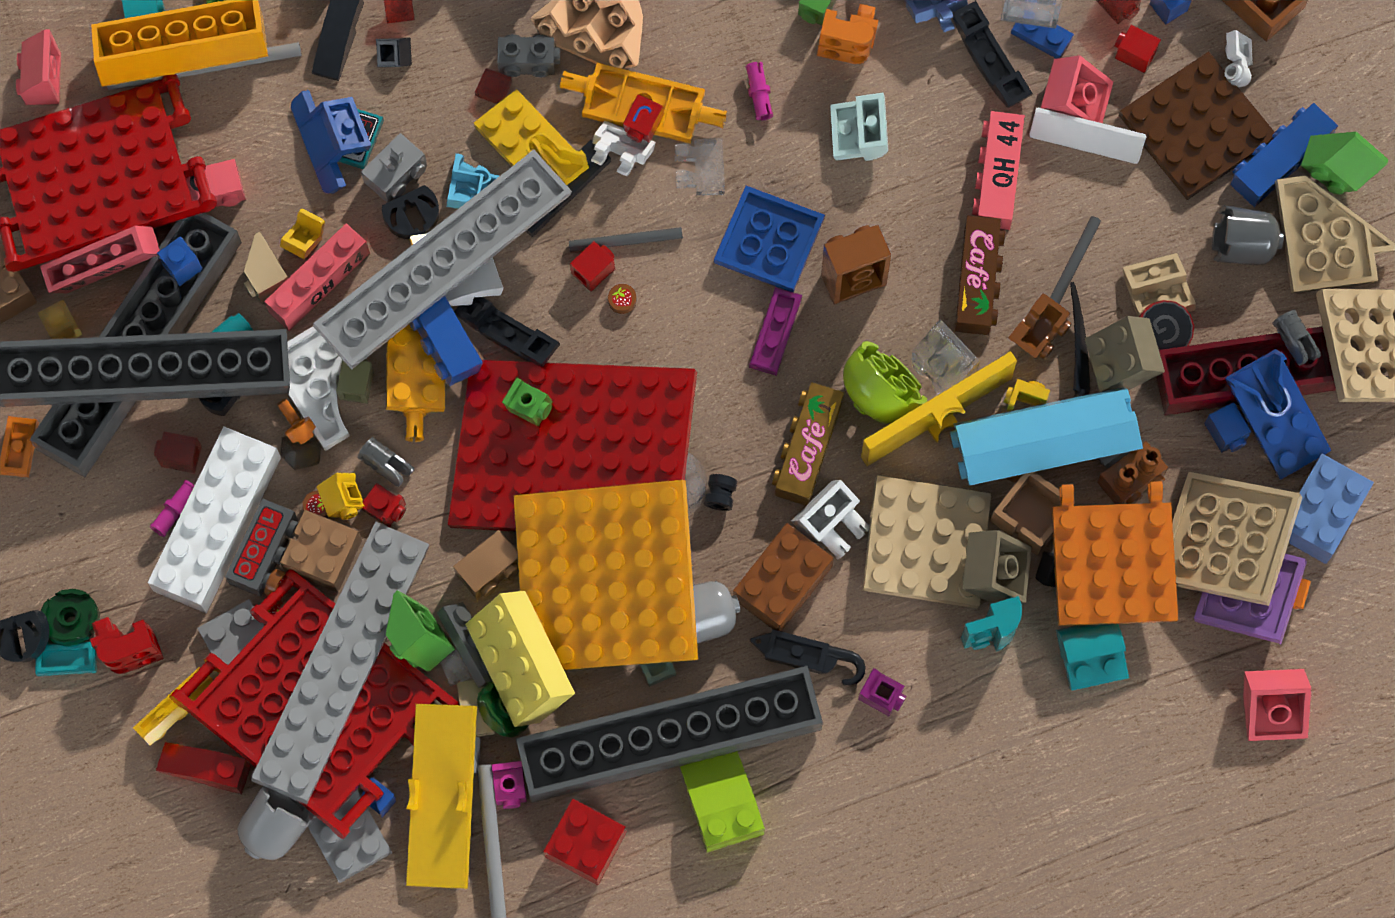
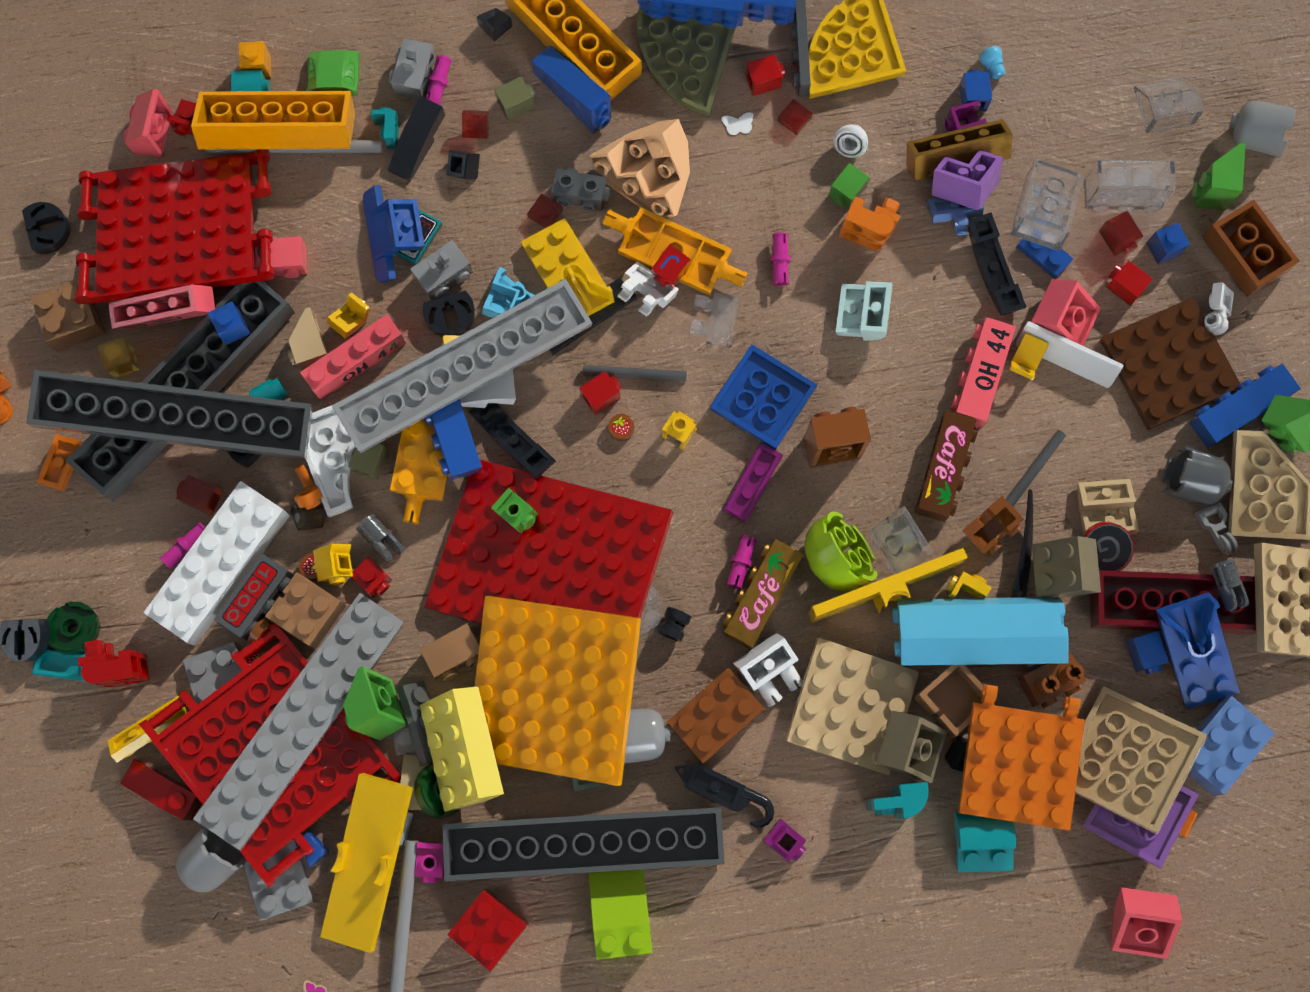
camera: 10 degrees right, 5 degrees up
none -> red bracket [167,99,196,136]
none -> teal bracket [370,107,399,149]
none -> yellow window [662,411,697,450]
none -> dark pink pin [725,534,757,590]
none -> yellow bracket [1009,333,1049,380]
none -> light grey piece [1194,502,1238,555]

